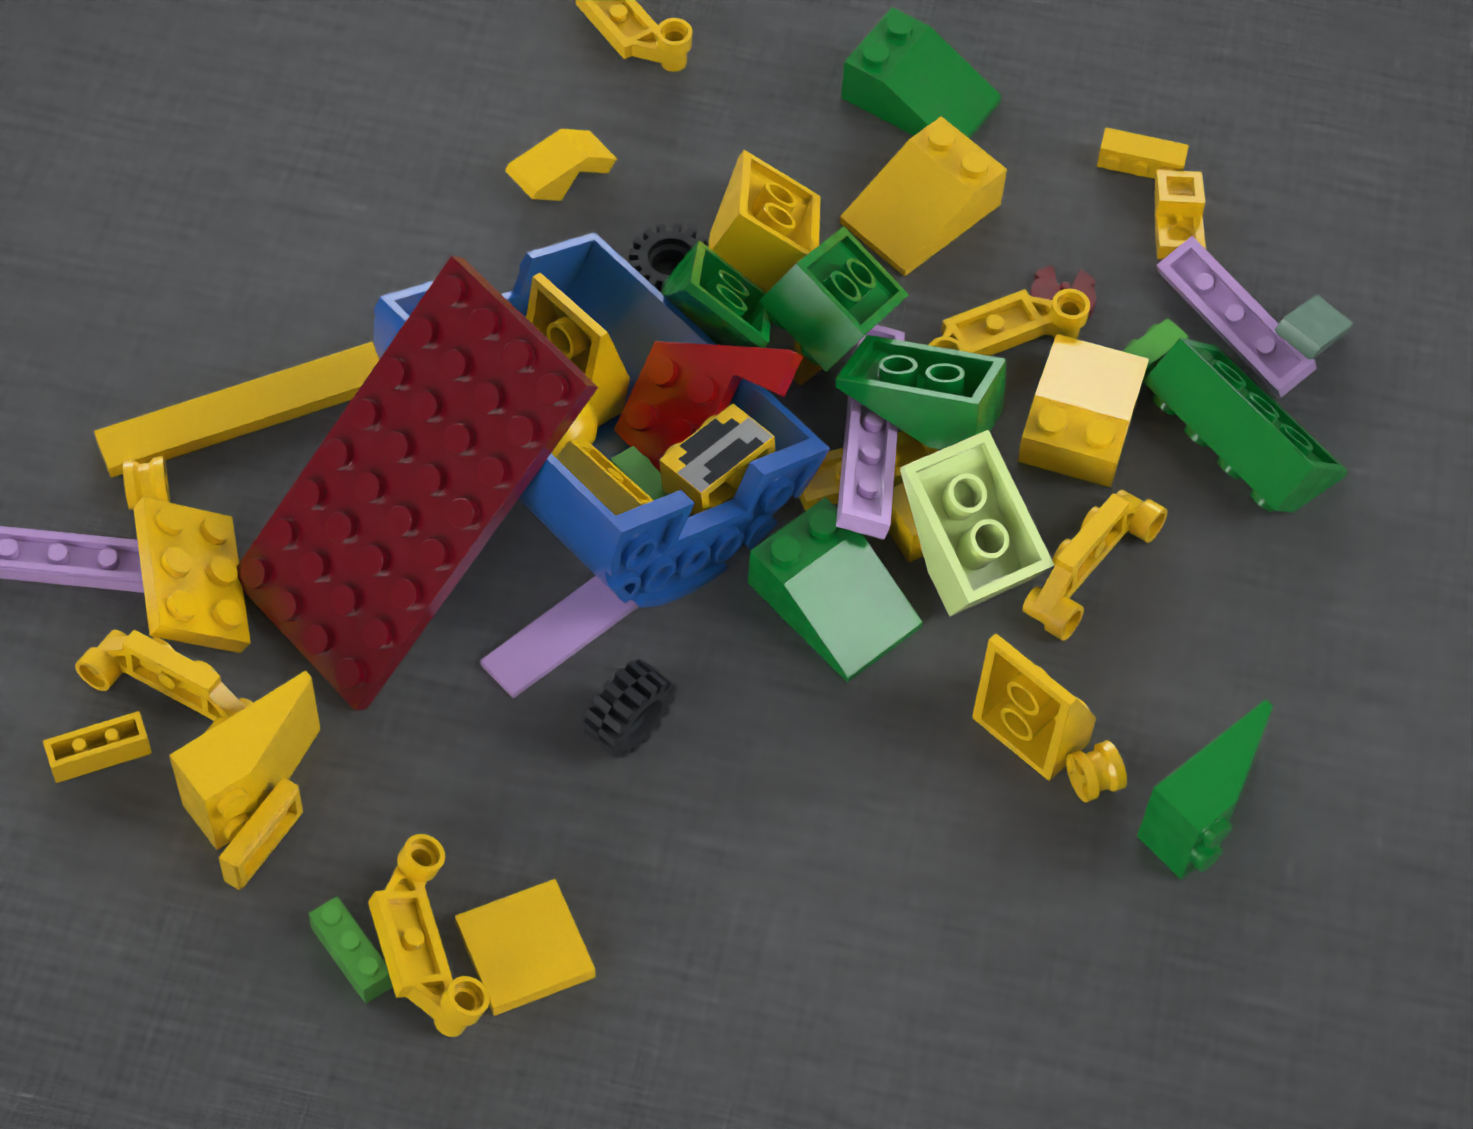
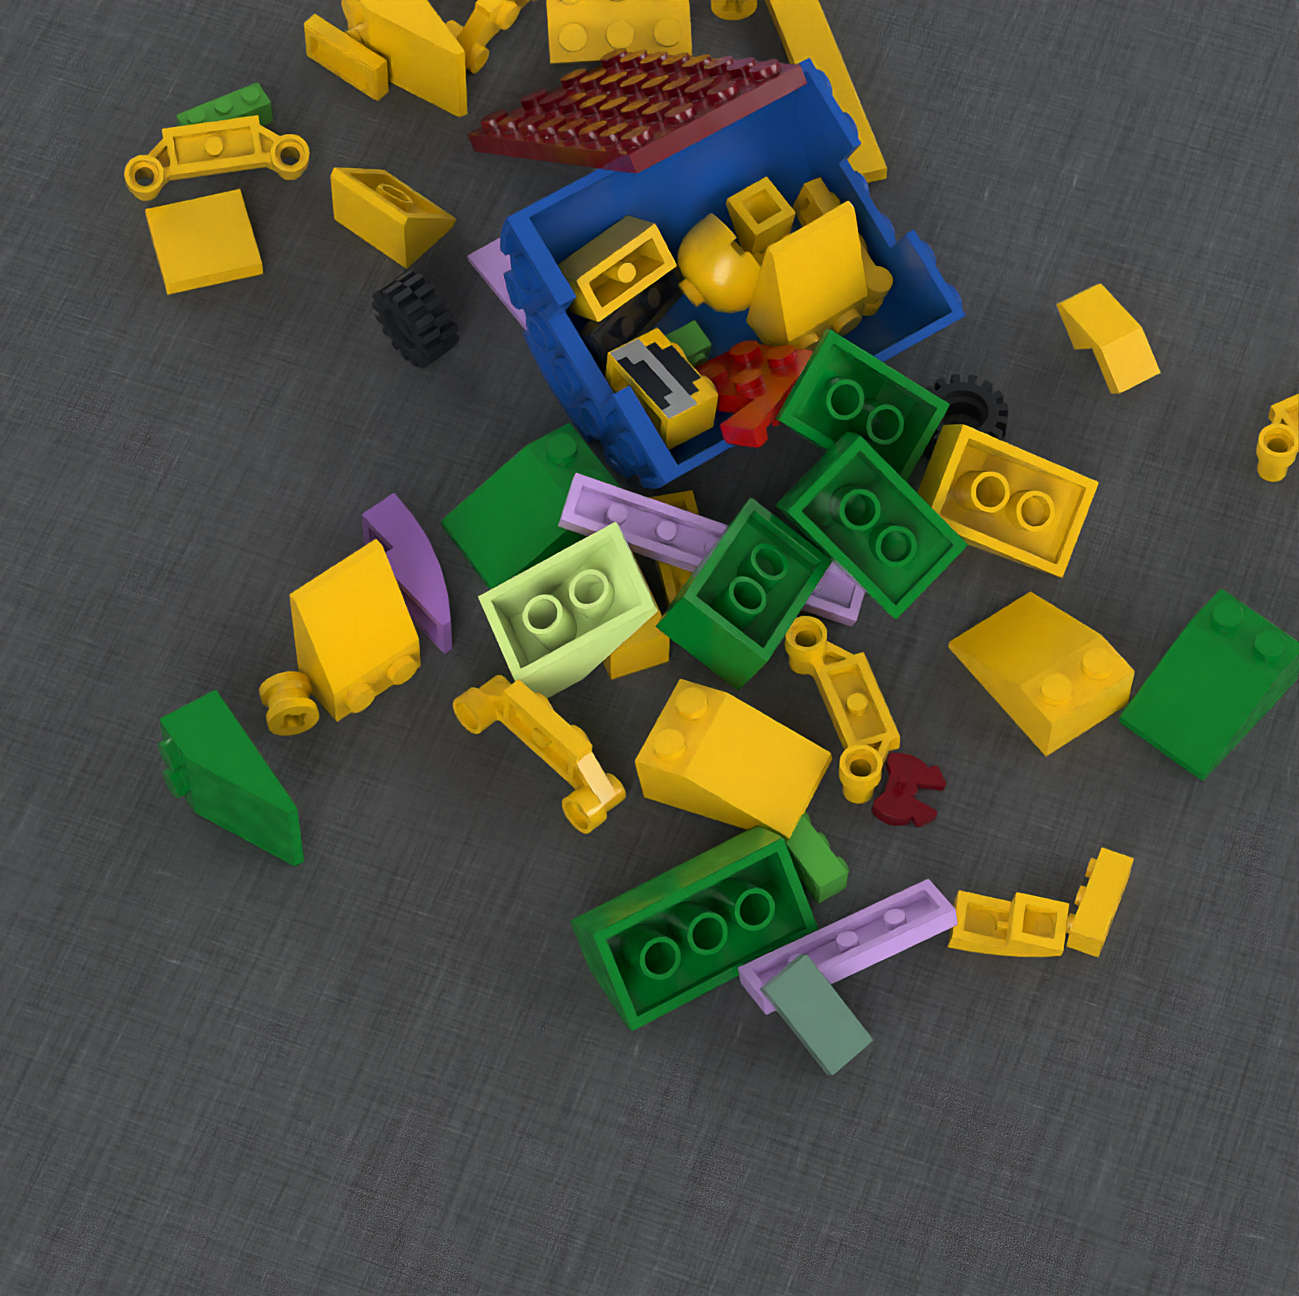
camera: 100 degrees right, 0 degrees up
none -> yellow slope [330,167,457,269]
none -> medium lavender slope [361,493,453,654]

